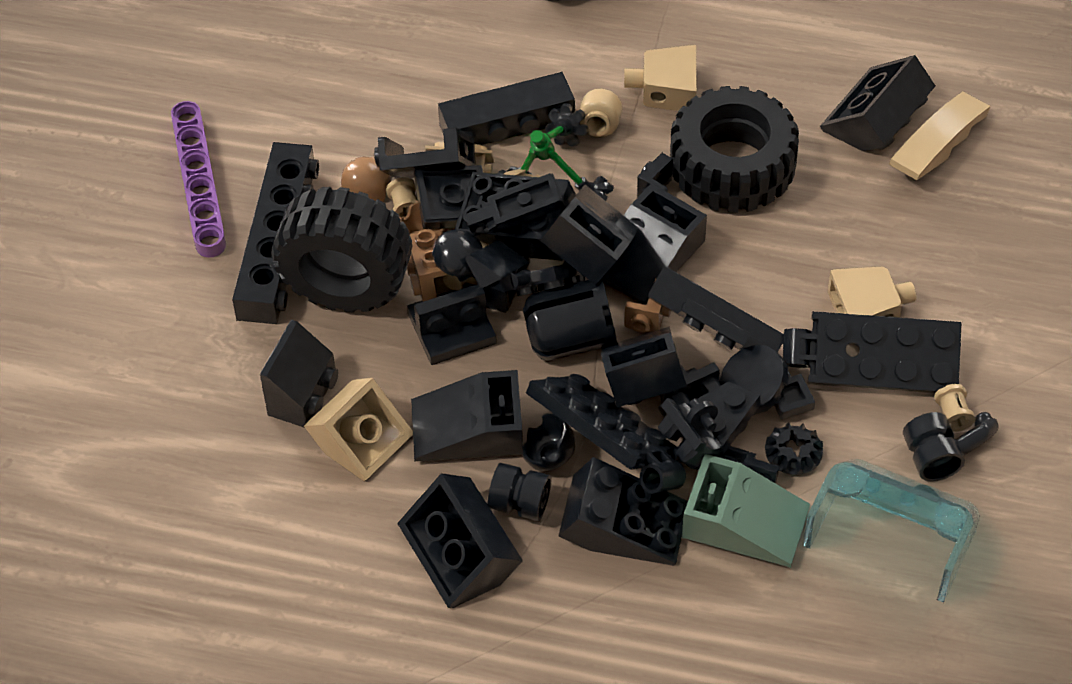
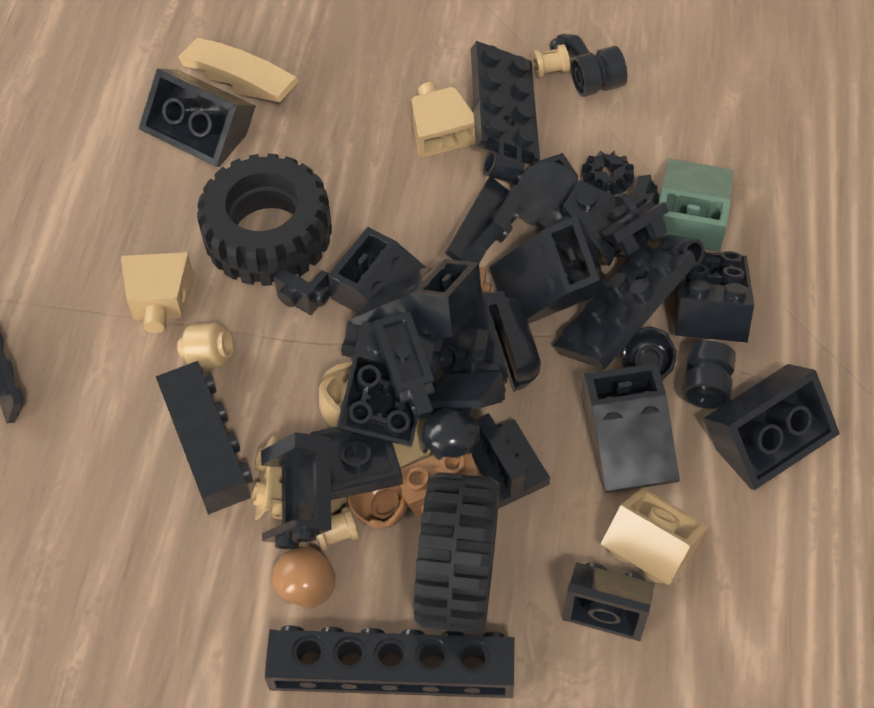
camera: 95 degrees left, 5 degrees up
plant [497,103,614,201] -> none
clear light blue windscreen [803,459,980,603] -> none

